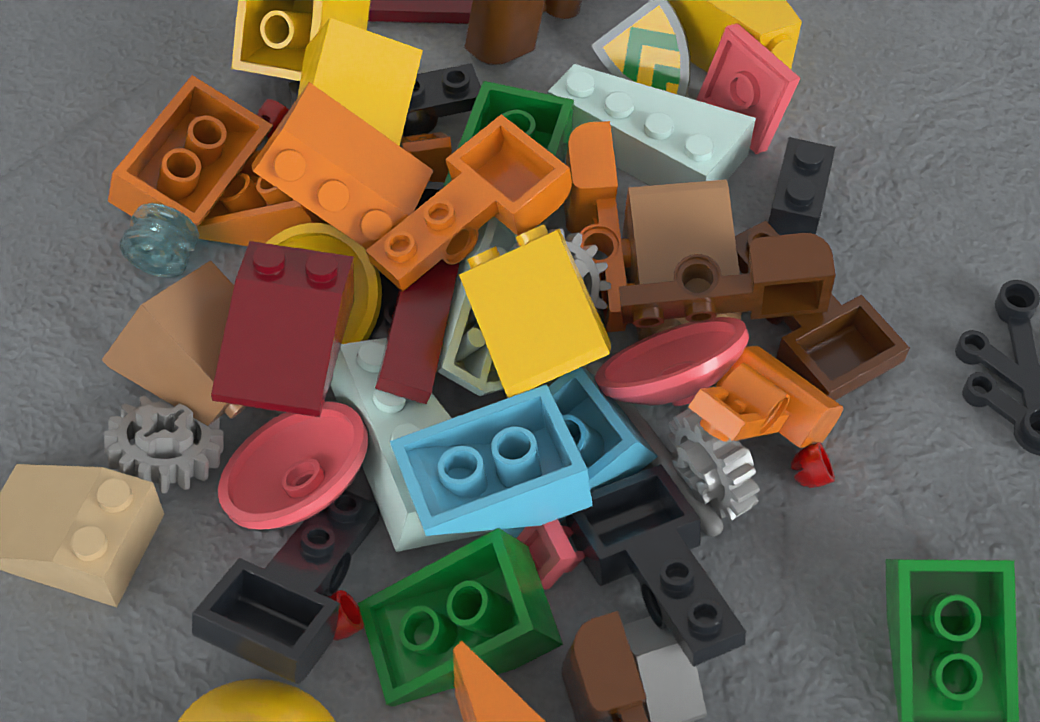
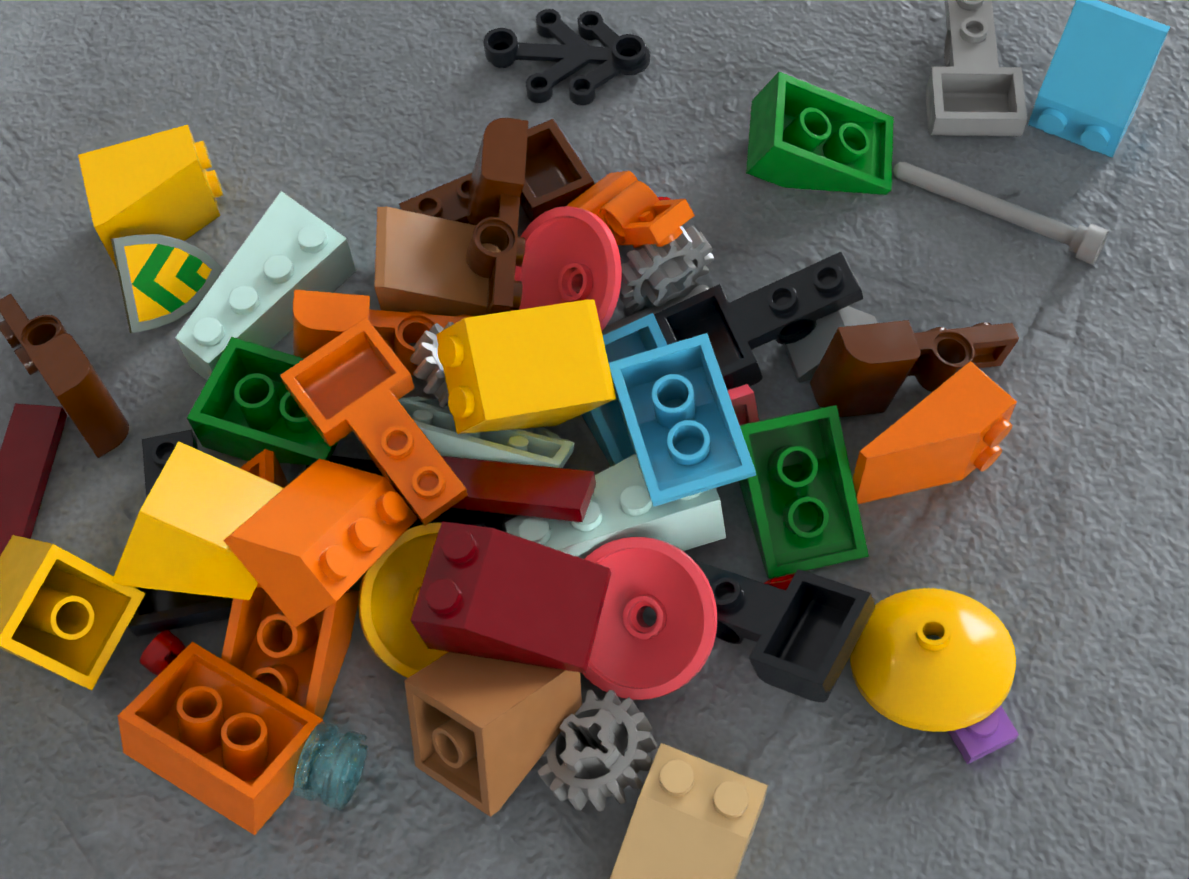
camera: 80 degrees left, 5 degrees up
coral plate [696,23,800,154] -> none
black brick [768,137,836,235] -> none

